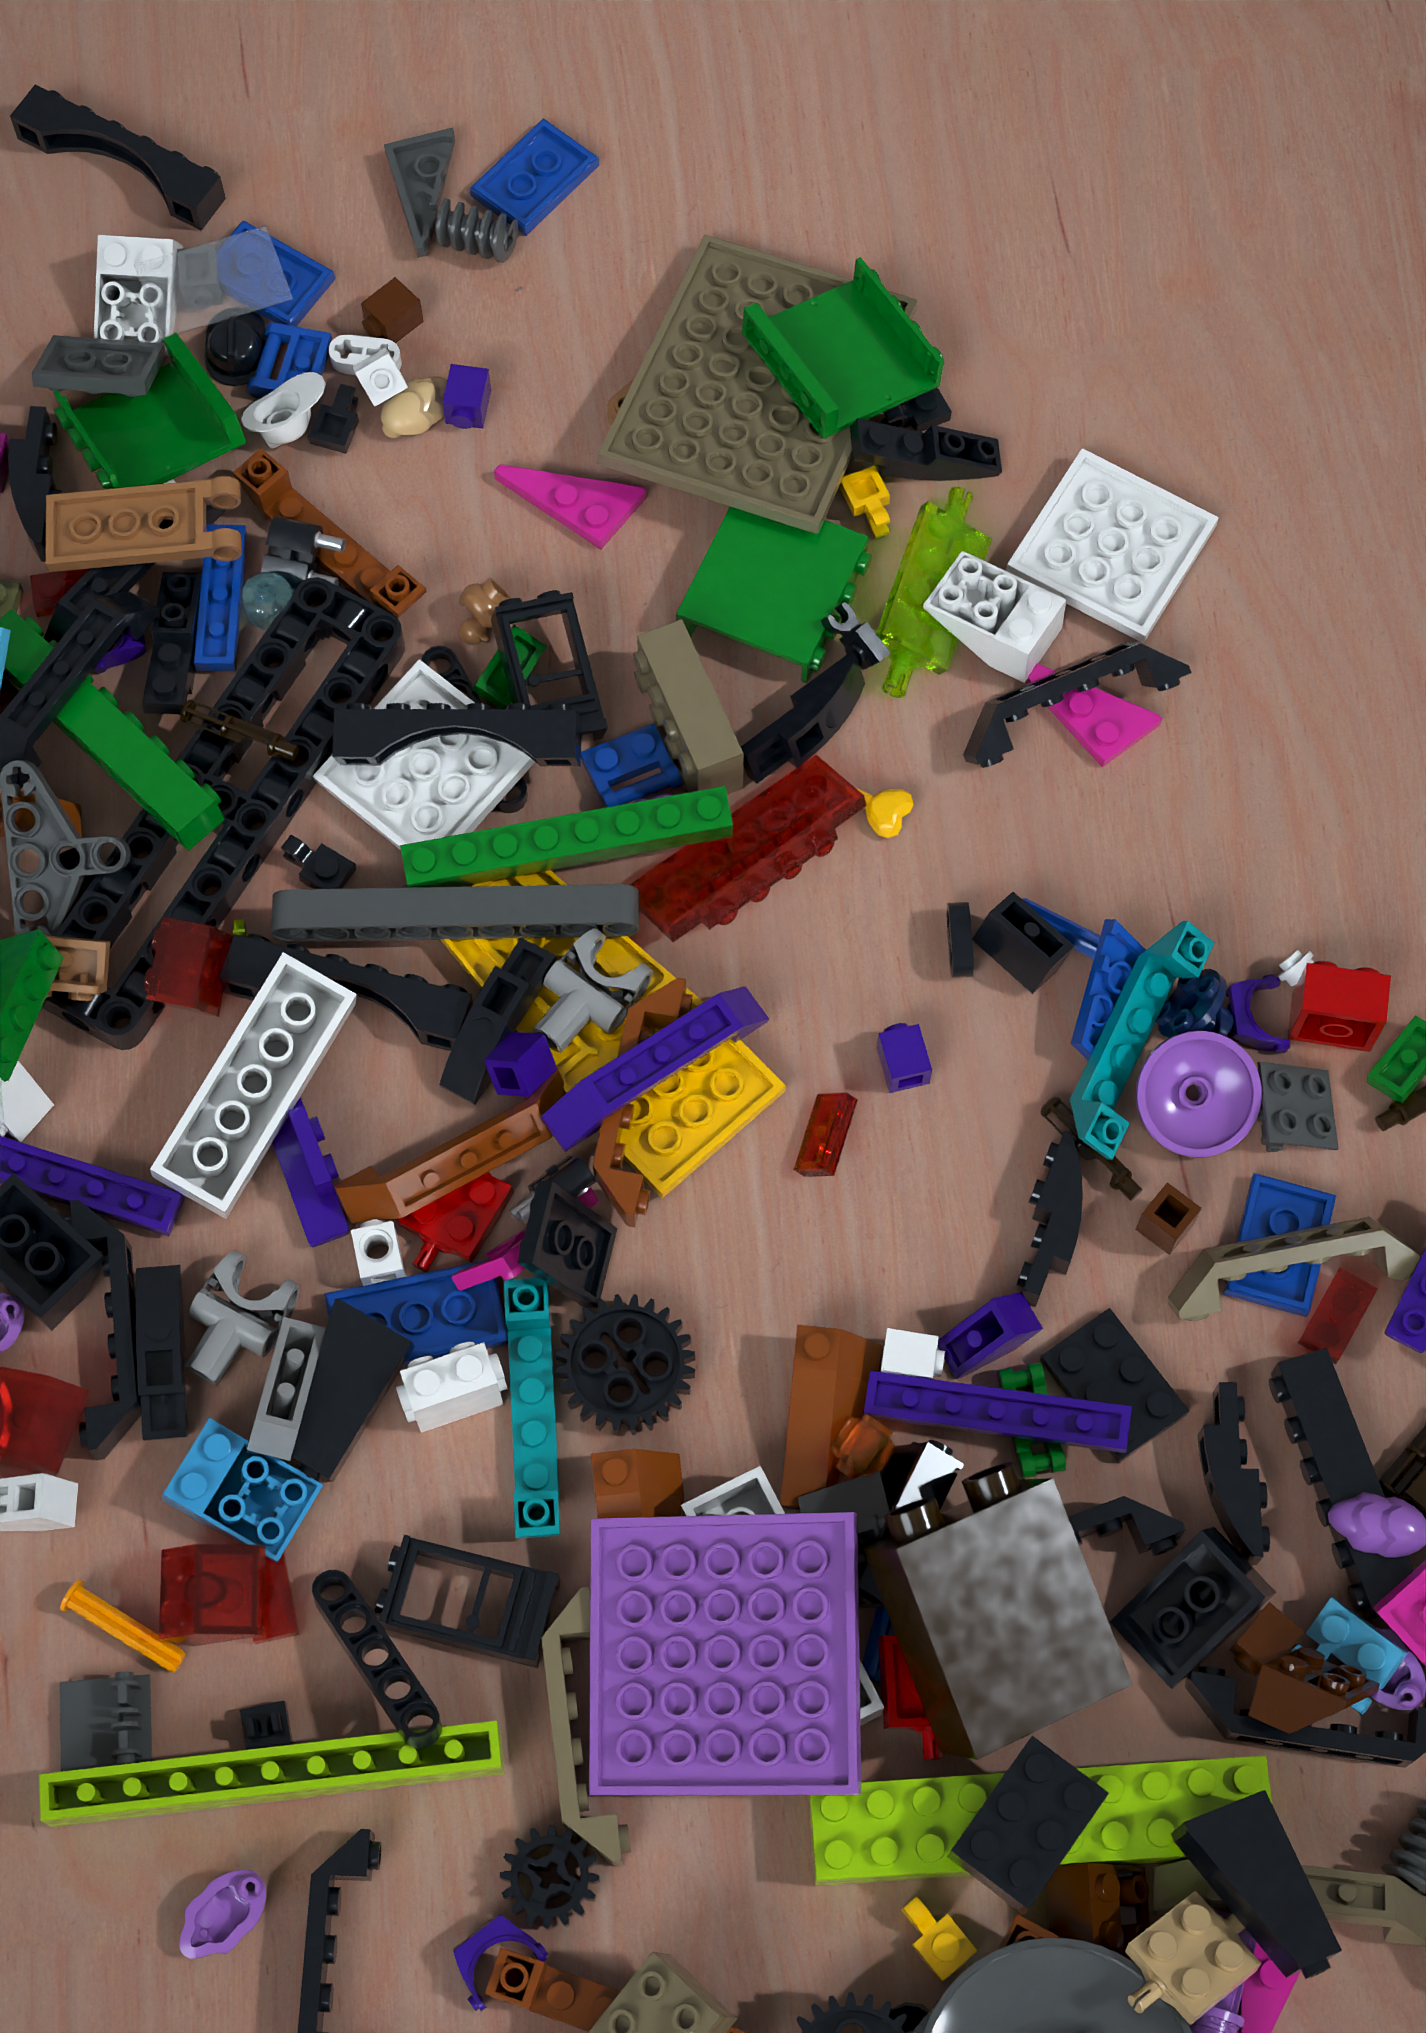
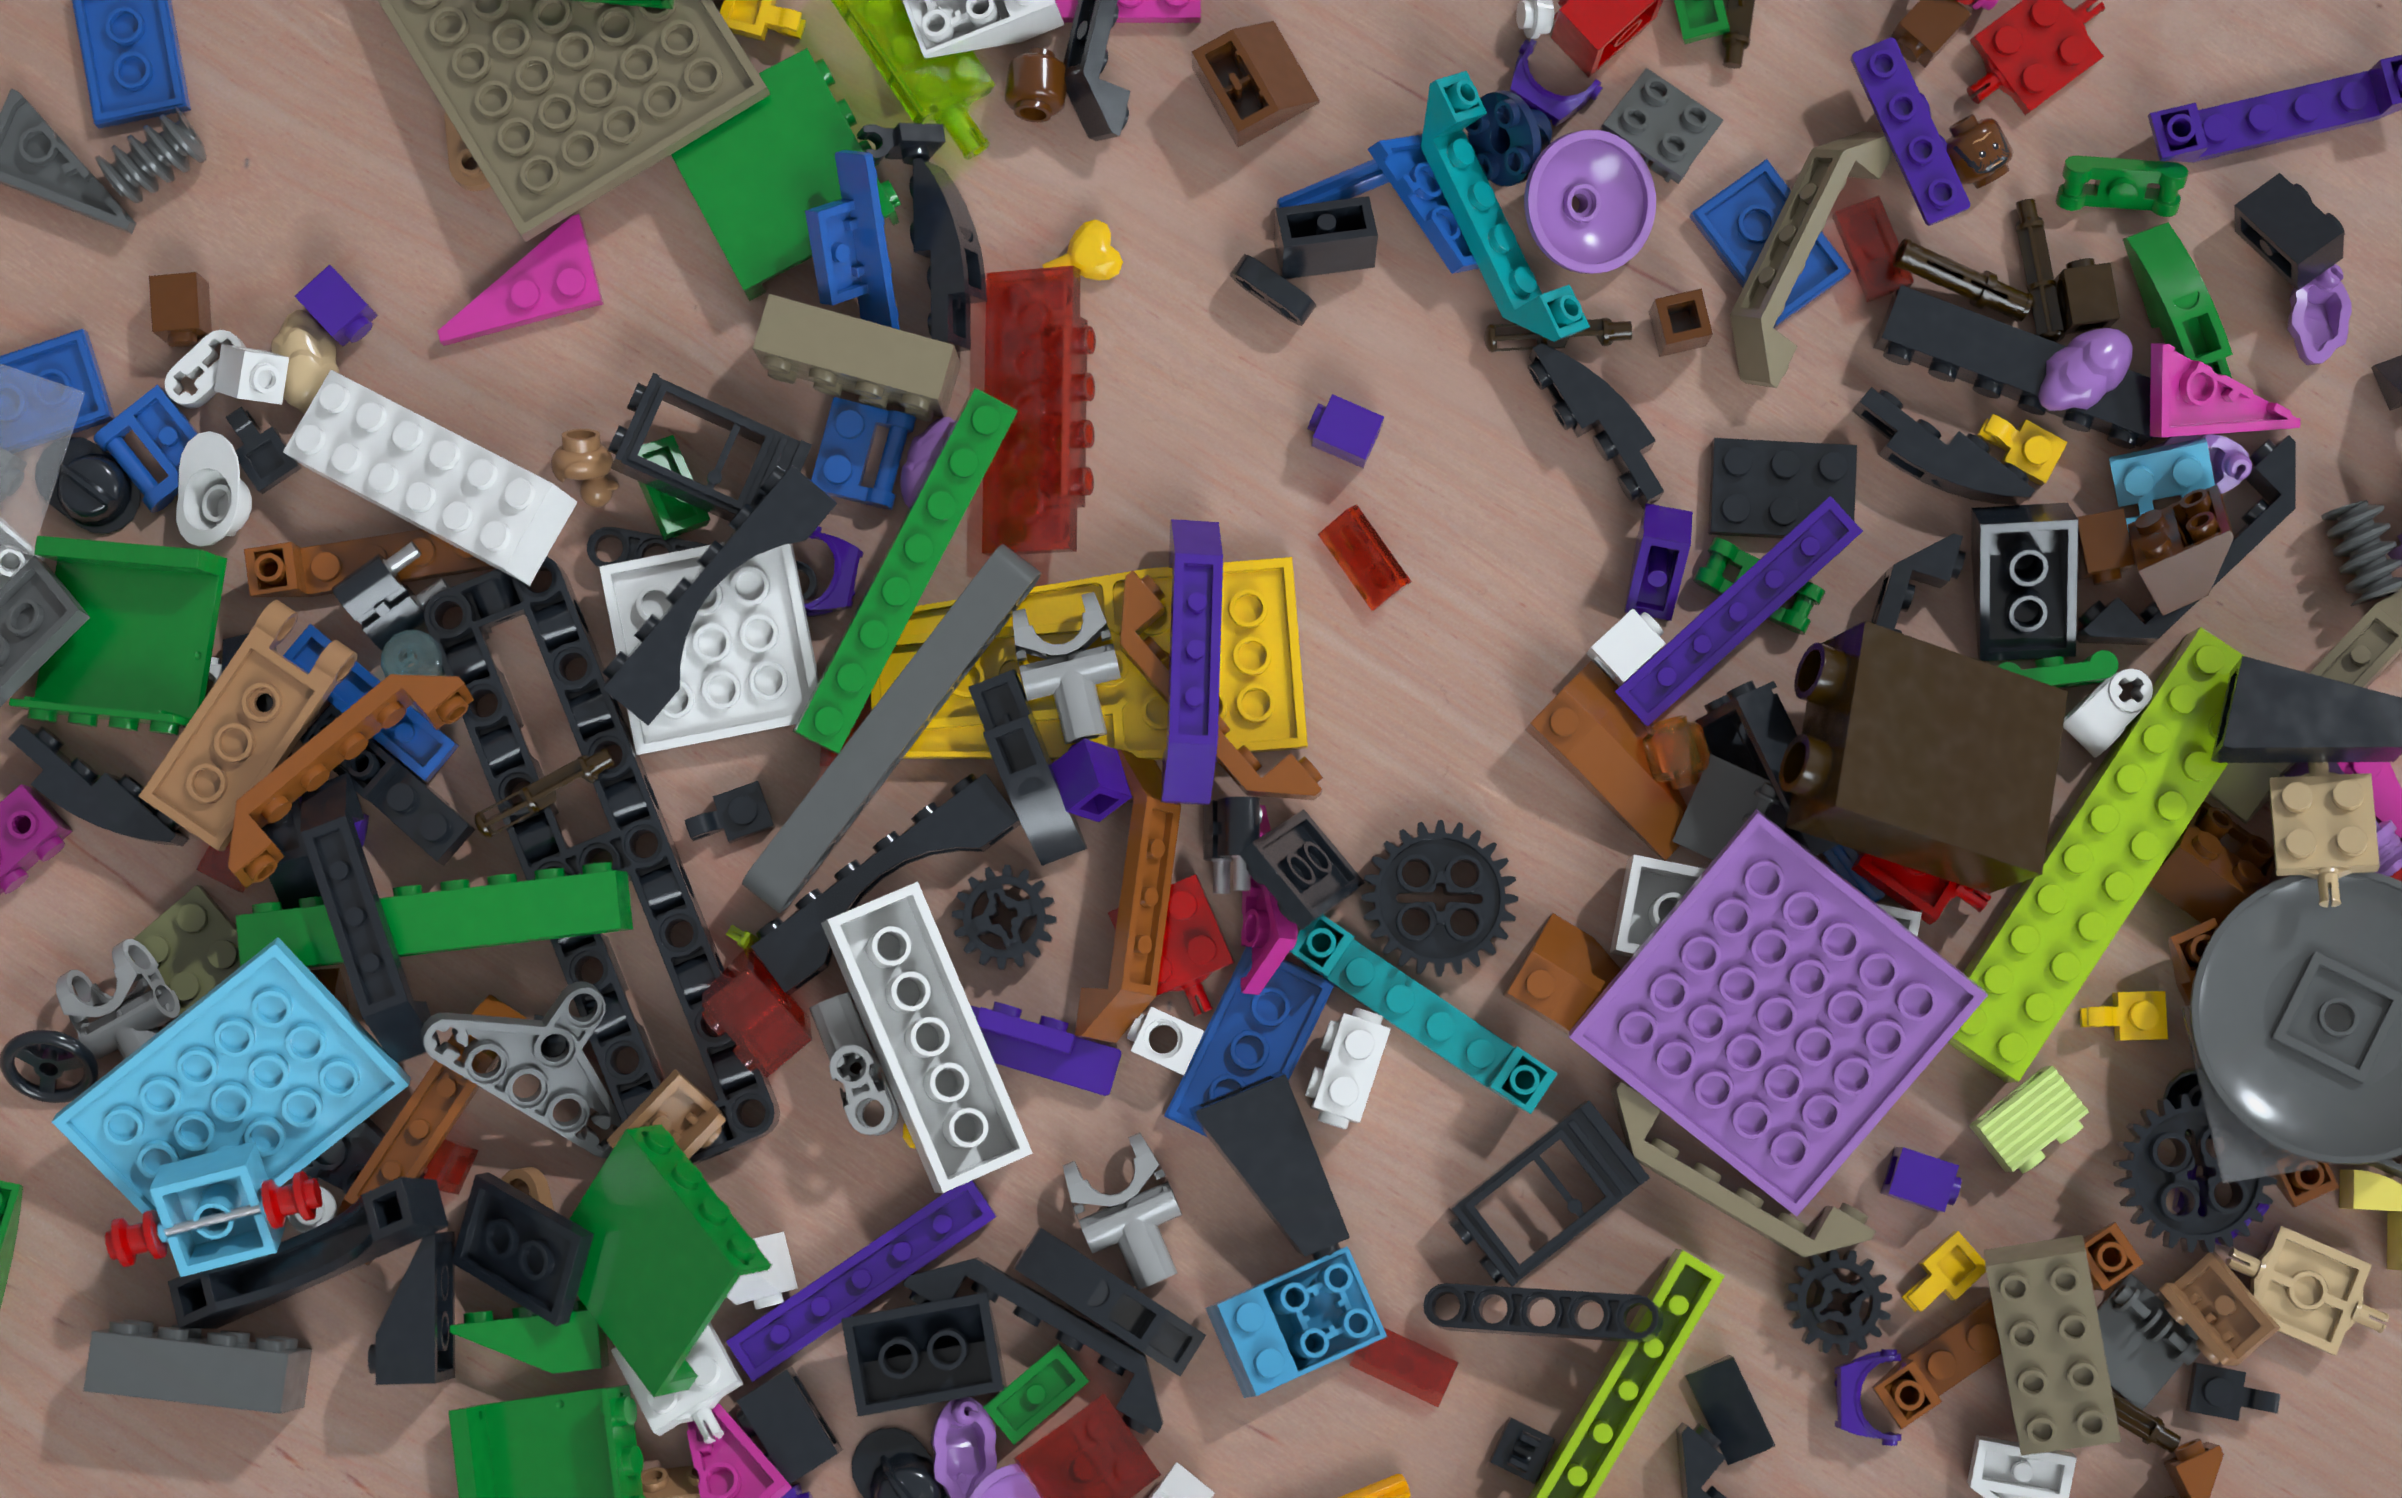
camera: 50 degrees left, 15 degrees up
clear red slope [159,1544,265,1646] -> none
light grey brick [247,1317,326,1461] -> none
black brick [947,1736,1109,1915] -> none
none -> dark orange slope [228,674,474,888]
none -> white brick [283,370,577,586]
none -> dark purple helmet [804,526,863,617]
none -> blue bracket [805,150,900,330]
none -> light grey connector [809,992,900,1136]
none -> black gear [952,865,1057,970]
none -> green plate [983,1343,1090,1445]
none -> reddish brown head [1005,48,1067,123]
none -> reddish brown slope [1192,21,1320,147]
none -> black slope [1685,1355,1776,1465]
none -> dark purple brick [1880,1147,1962,1212]
none -> dark brown pin [1892,238,2033,322]
none -> yellow plate [1901,1231,1986,1312]
none -> yellowish green brick [1969,1066,2089,1174]
none -> yellow plate [1977,414,2068,486]
none -> green plate [1997,650,2118,689]
none -> white piece [2063,669,2153,758]

